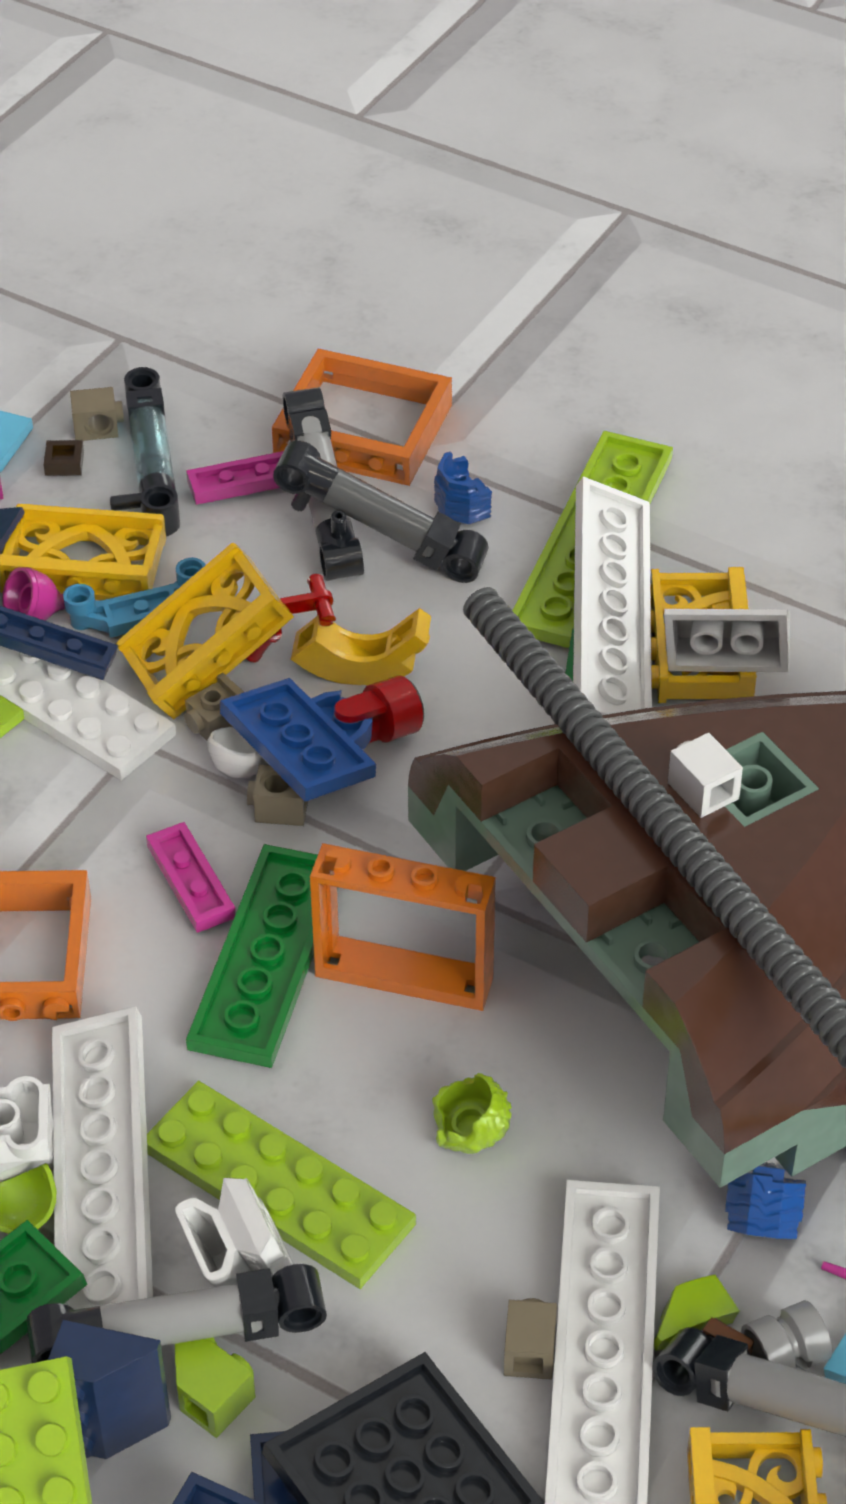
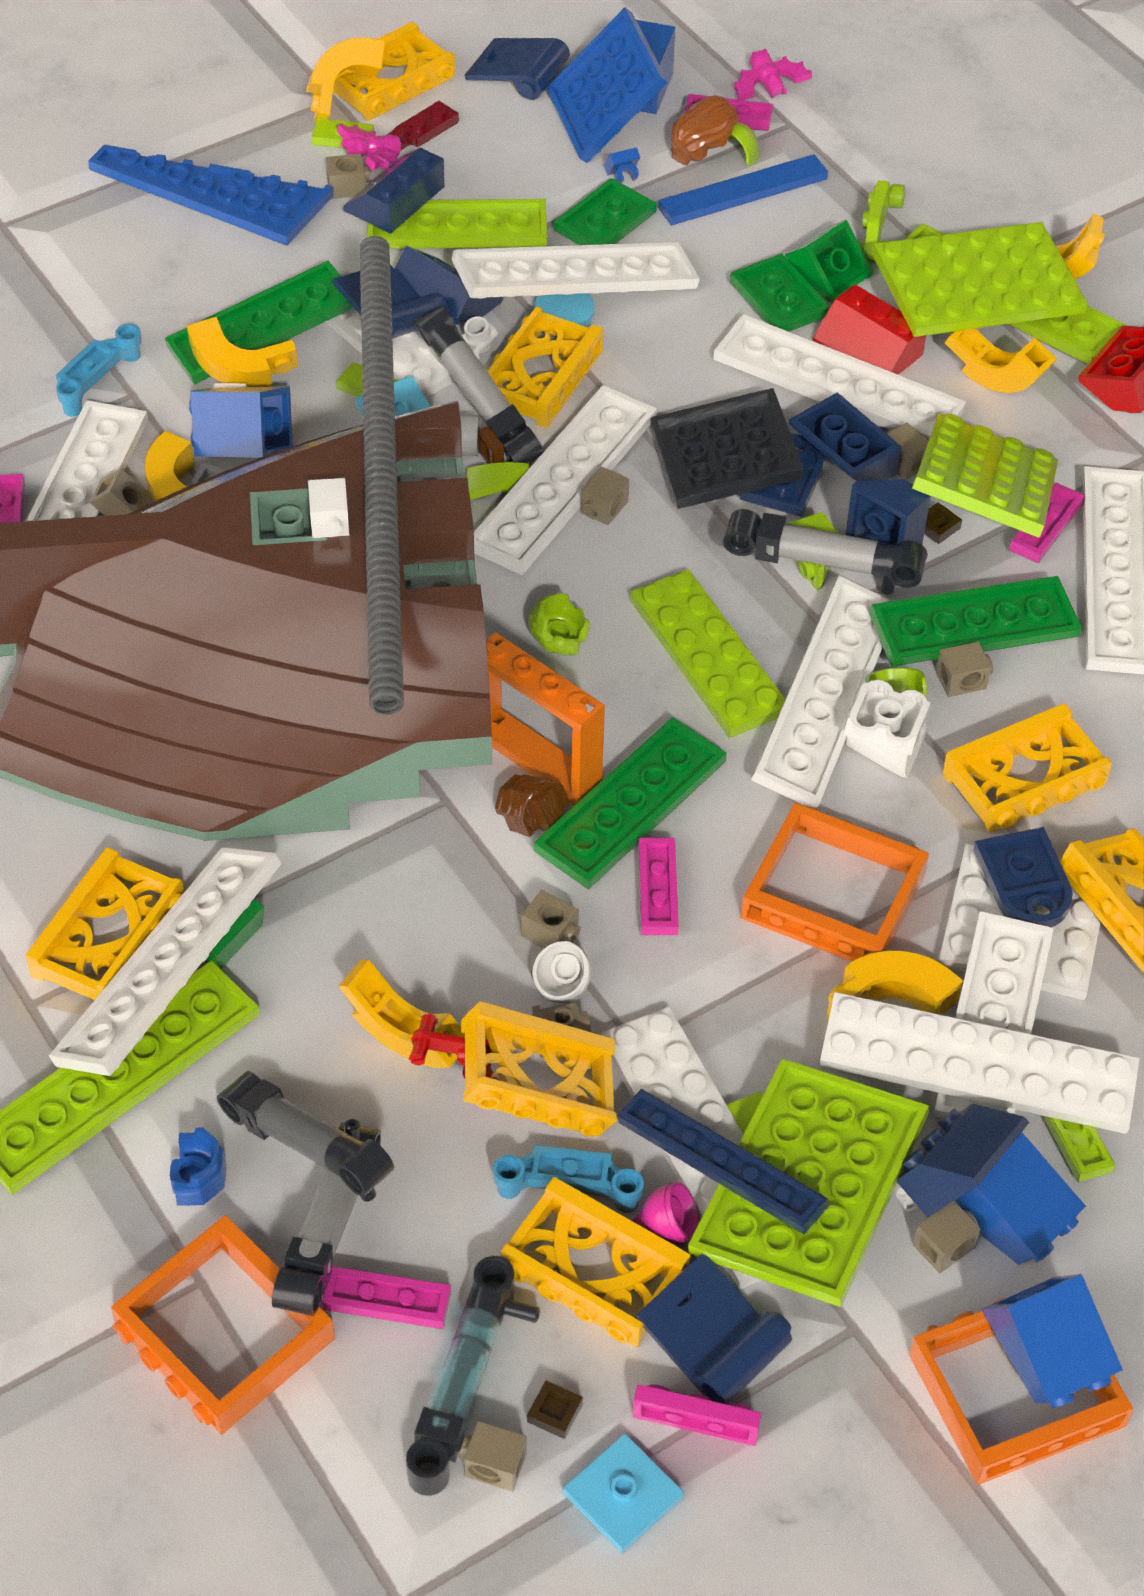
camera: 155 degrees left, 5 degrees up
white piece [175,1178,293,1287] -> none
blue plate [220,675,424,802] -> none
white slope [664,609,790,672] -> none
none -> reddish brown hair [495,774,570,837]

